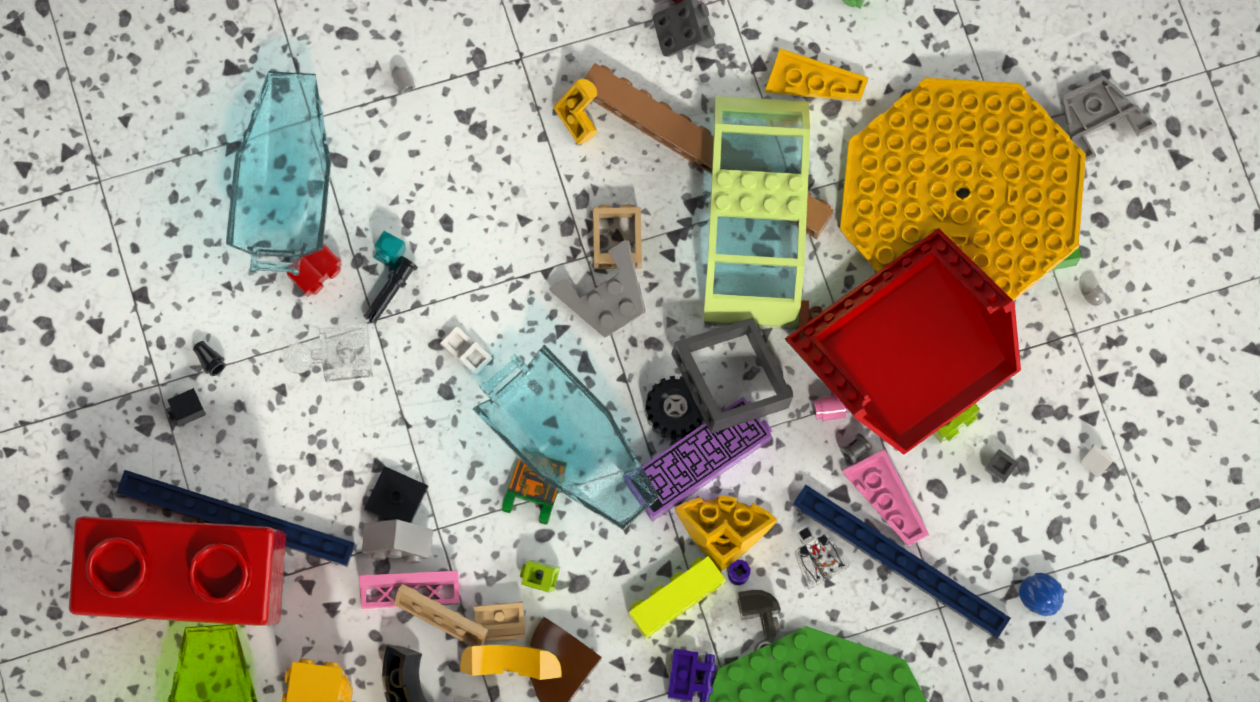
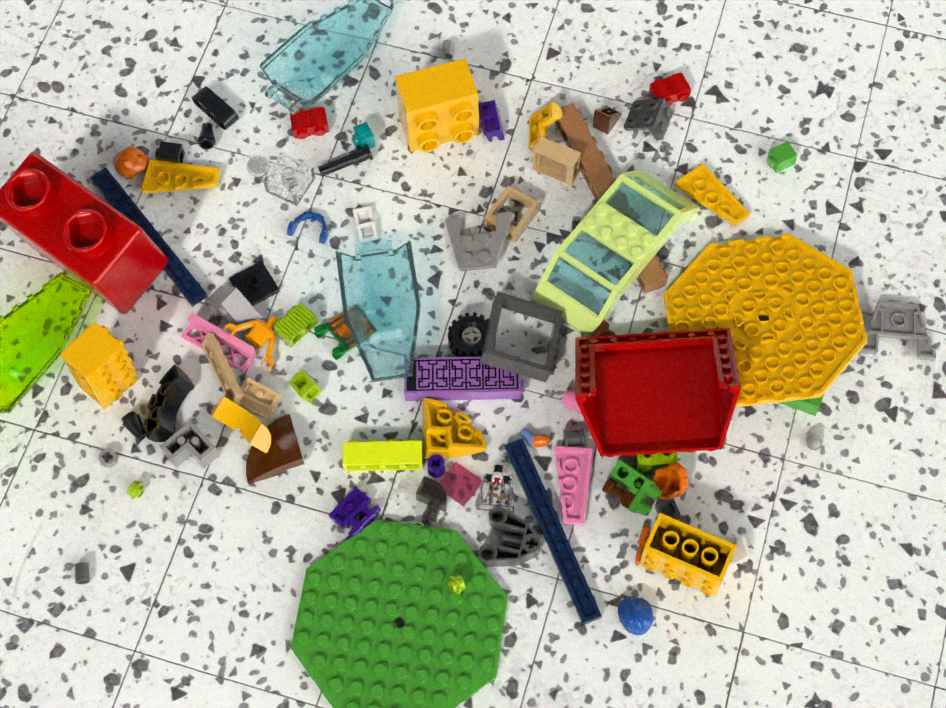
camera: 40 degrees right, 10 degrees down
none -> orange hair [113,146,149,180]
none -> yellow wing [141,159,221,194]
none -> black beam [192,86,239,130]
none -> light orange piece [223,316,277,371]
none -> lime brick [274,302,318,348]
none -> blue piece [287,211,328,244]
none -> yellow brick [395,58,479,152]
none -> clear pink piece [436,462,483,507]
none -> lime plate [448,574,465,594]
none -> dark purple hinge [478,100,504,142]
none -> dark grey connector [478,506,541,567]
none -> arm [520,429,550,448]
none -> tan window [531,137,581,186]
none -> reddish brown slope [593,106,622,135]
none -> bright green hips [602,459,662,516]
none -> orange piece [635,524,650,566]
none -> yellow brick [640,513,737,597]
none -> orange hair [652,462,689,500]

